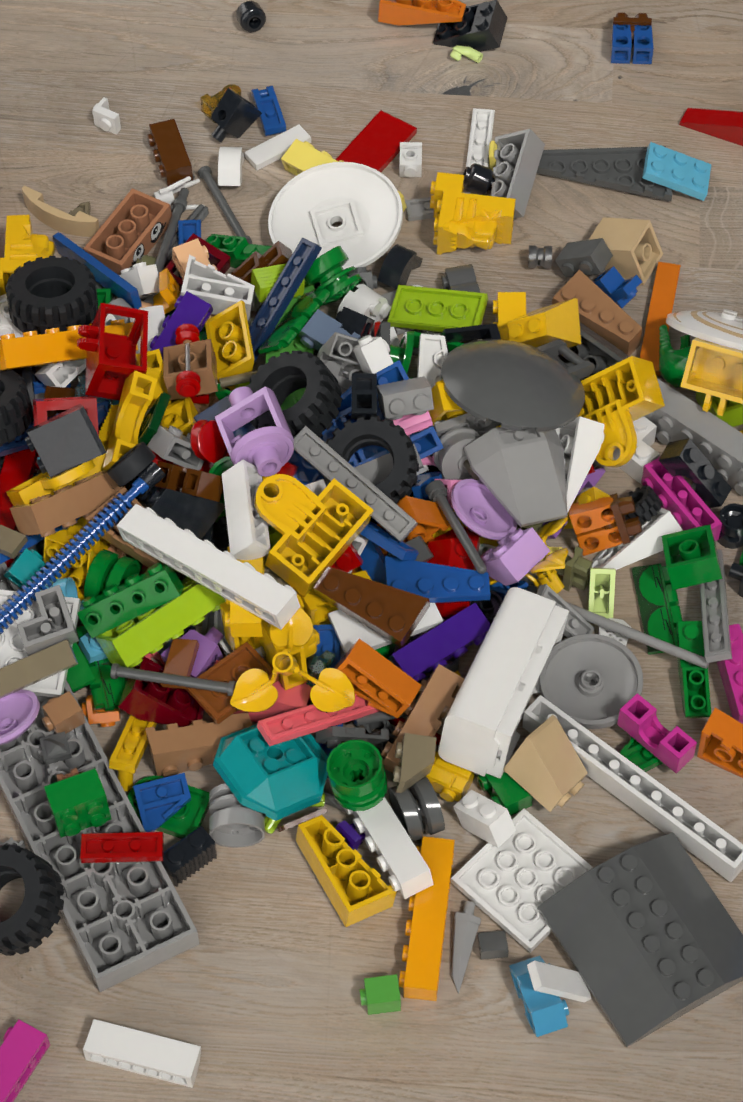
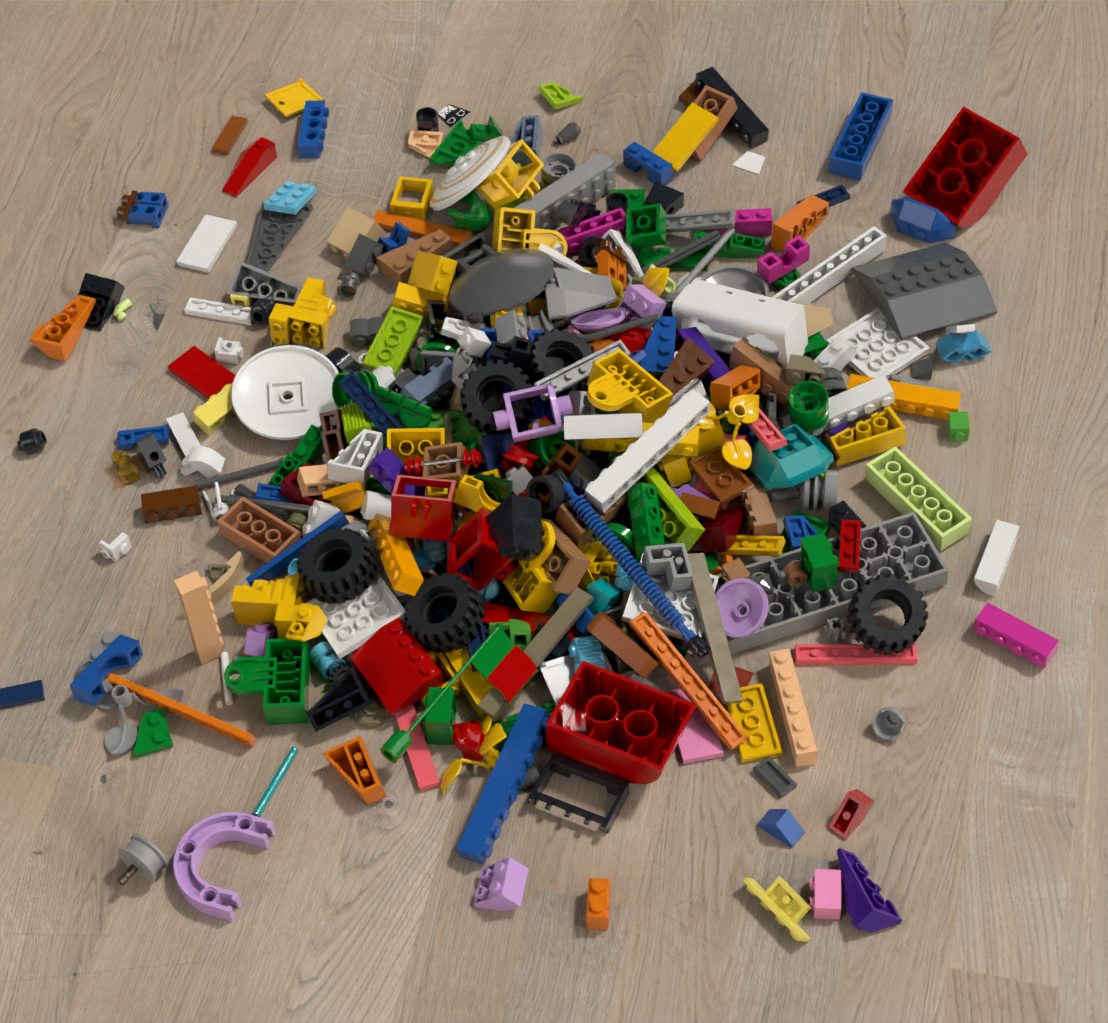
camera: 80 degrees left, 5 degrees down
dark grey bar [110,663,236,696] -> none
none -> white tile [176,214,237,273]
none -> yellow window [390,176,434,221]
none -> dark grey axle [641,230,721,275]
none -> yellowish green brick [864,446,972,552]

